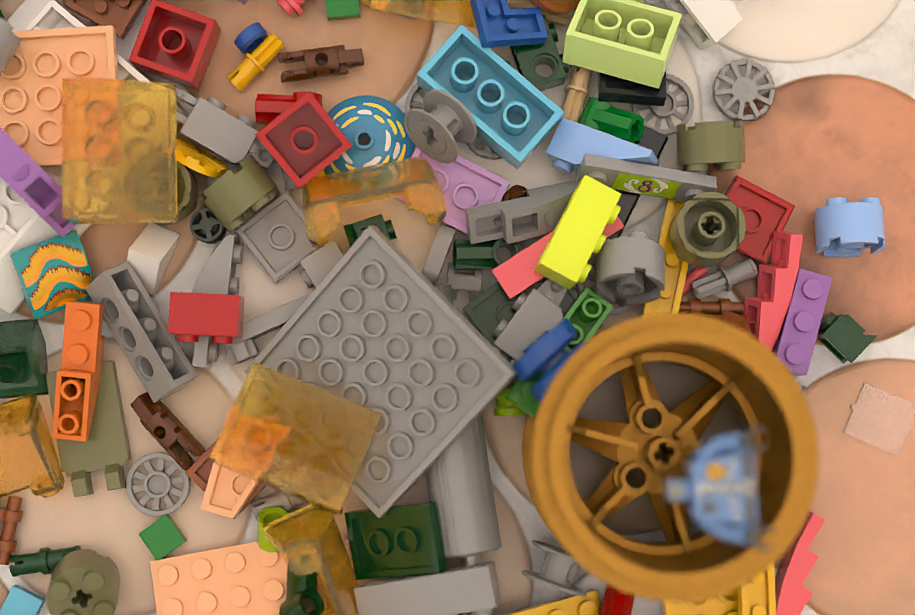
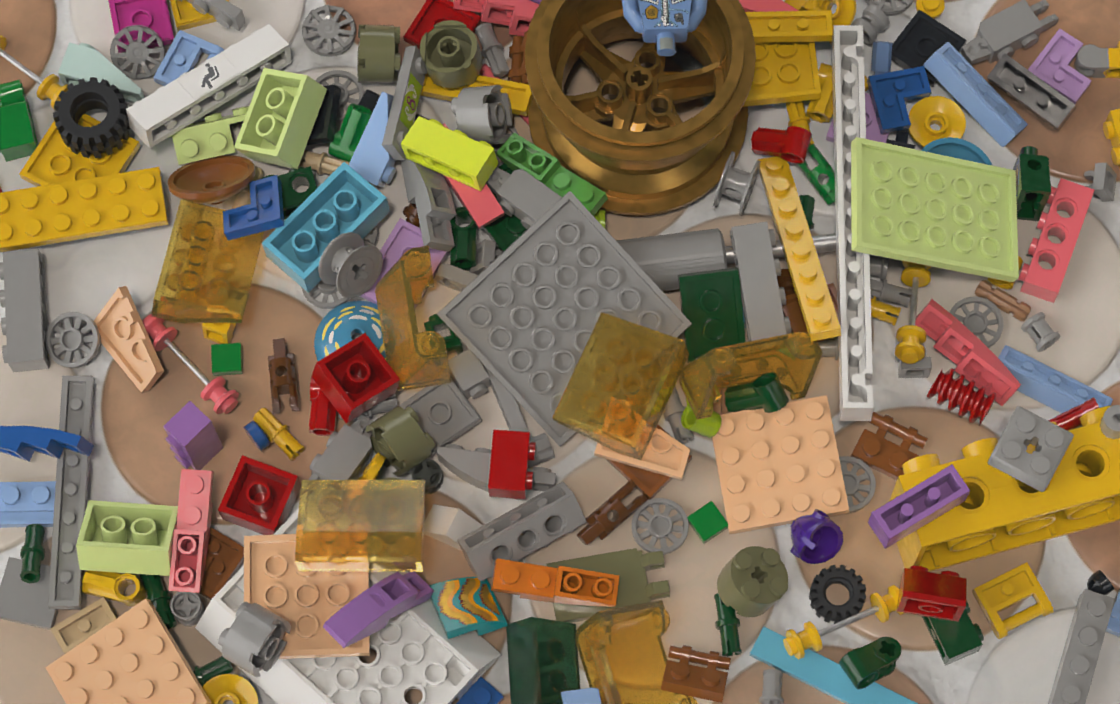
camera: 80 degrees left, 15 degrees down
blue wheel [512,318,588,405] -> none

